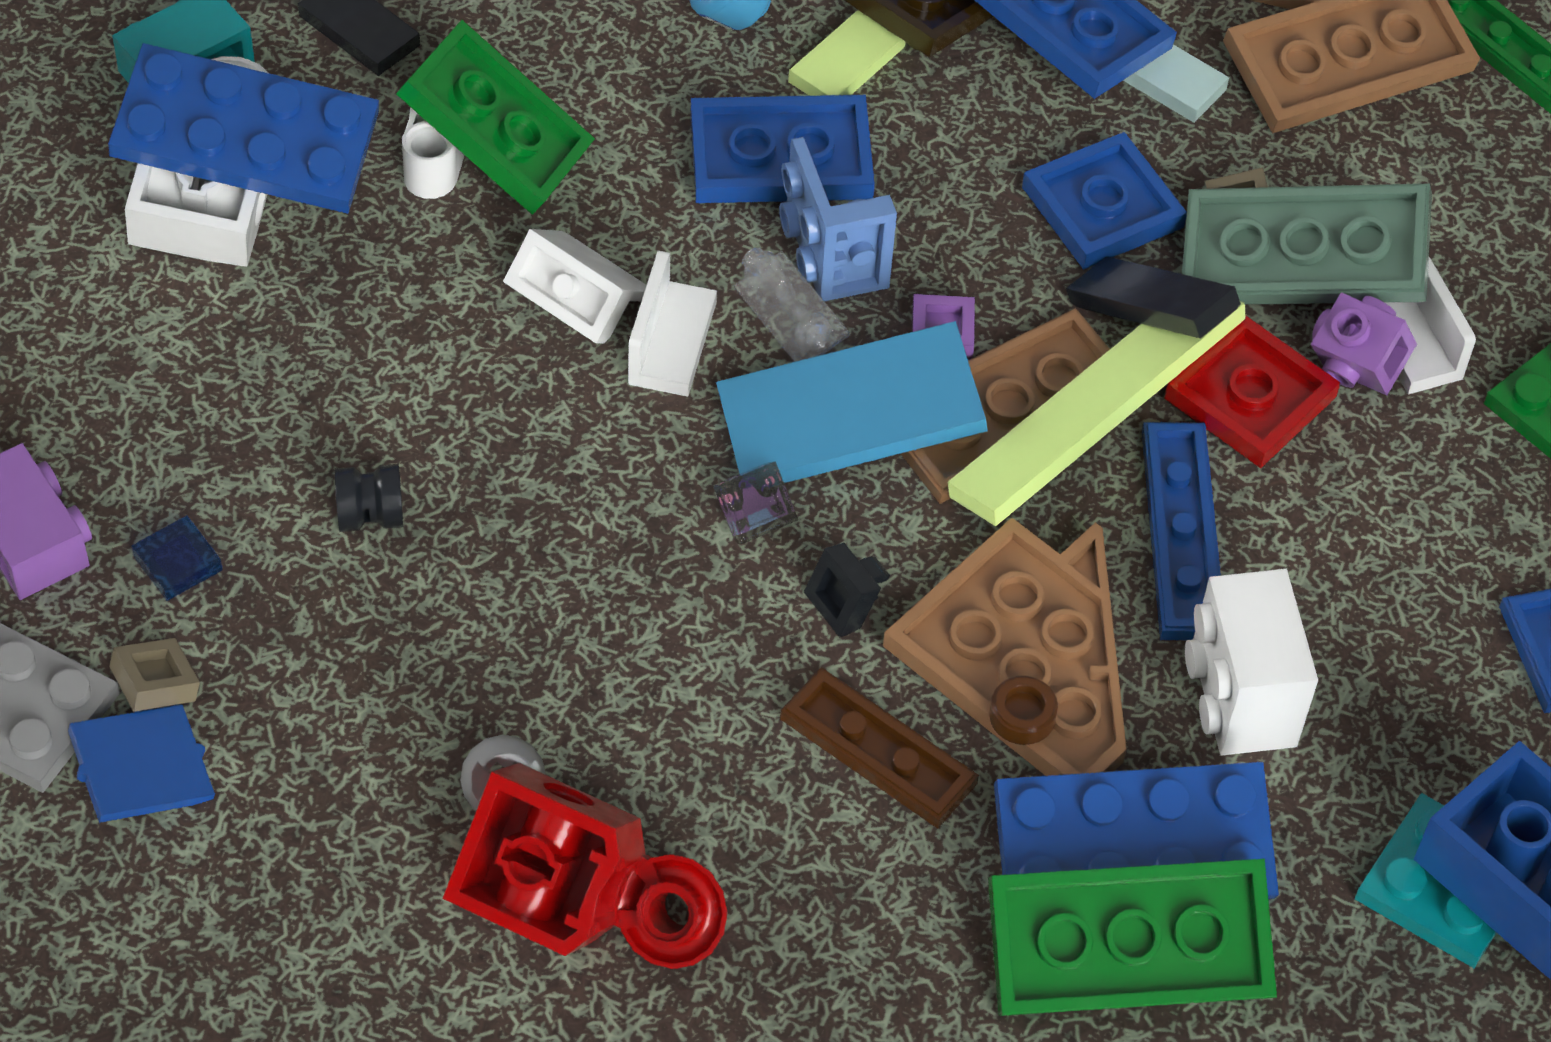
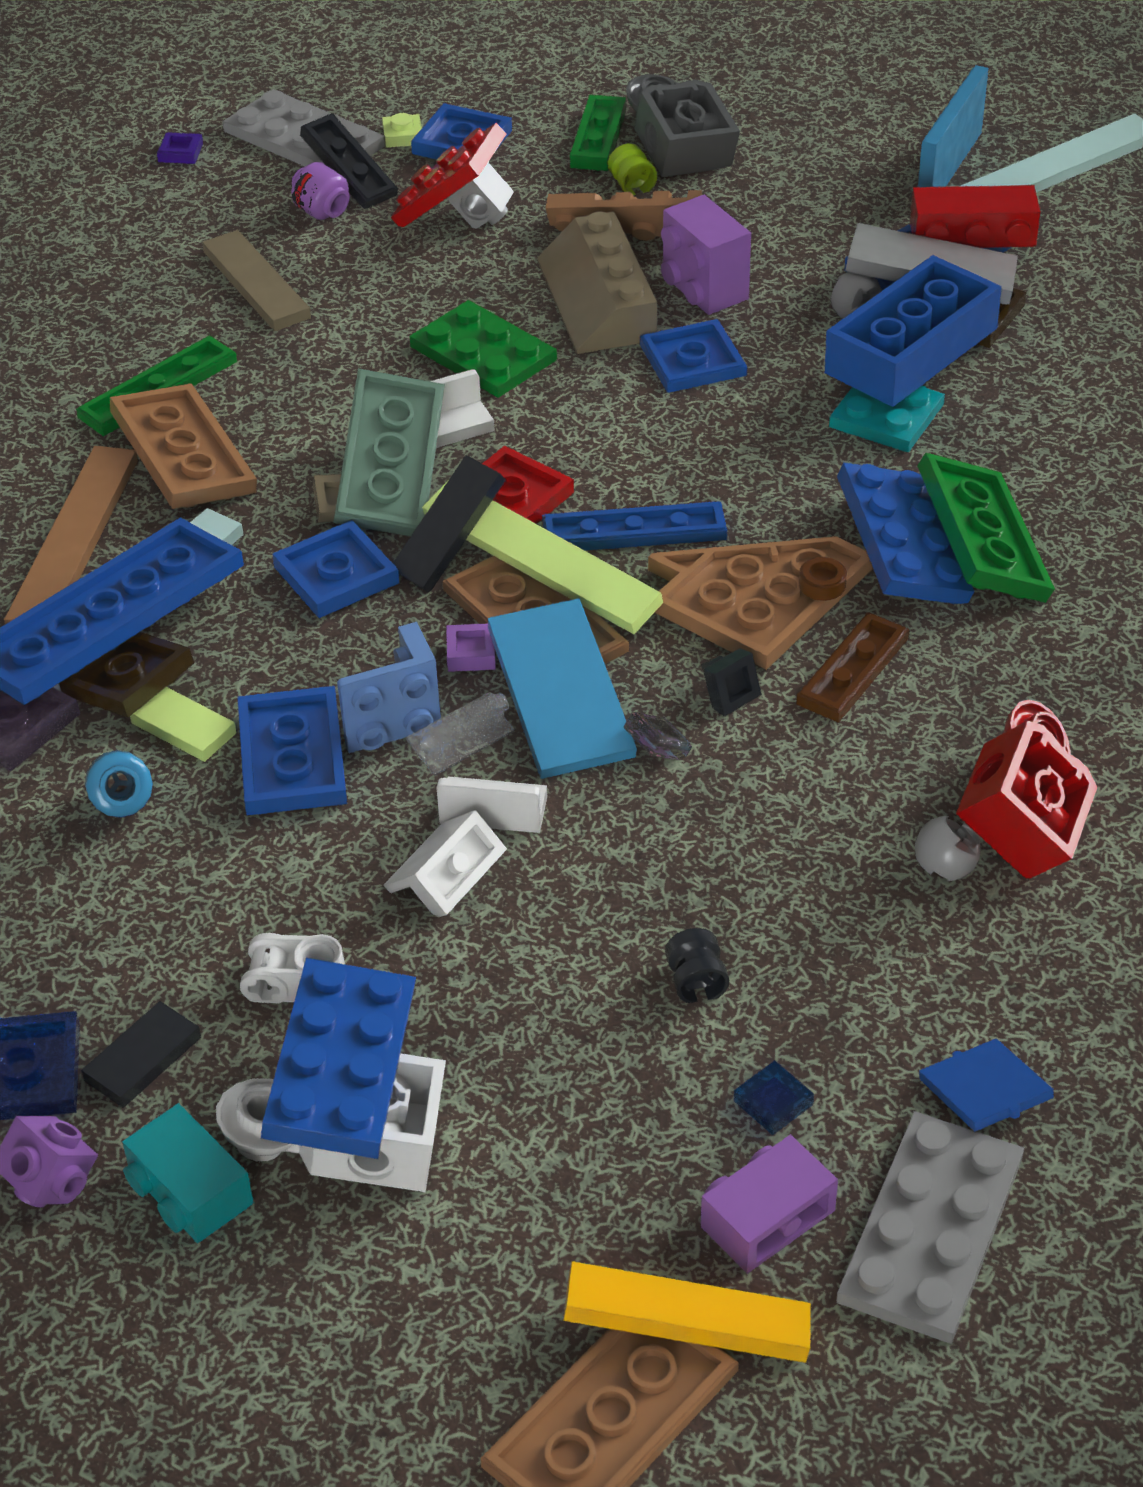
camera: 90 degrees left, 10 degrees down
dark tan plate [109,638,200,712] -> none
green plate [396,20,595,215] -> none
white brick [1185,569,1318,756] -> none
medium lavender brick [1311,292,1417,396] -> none

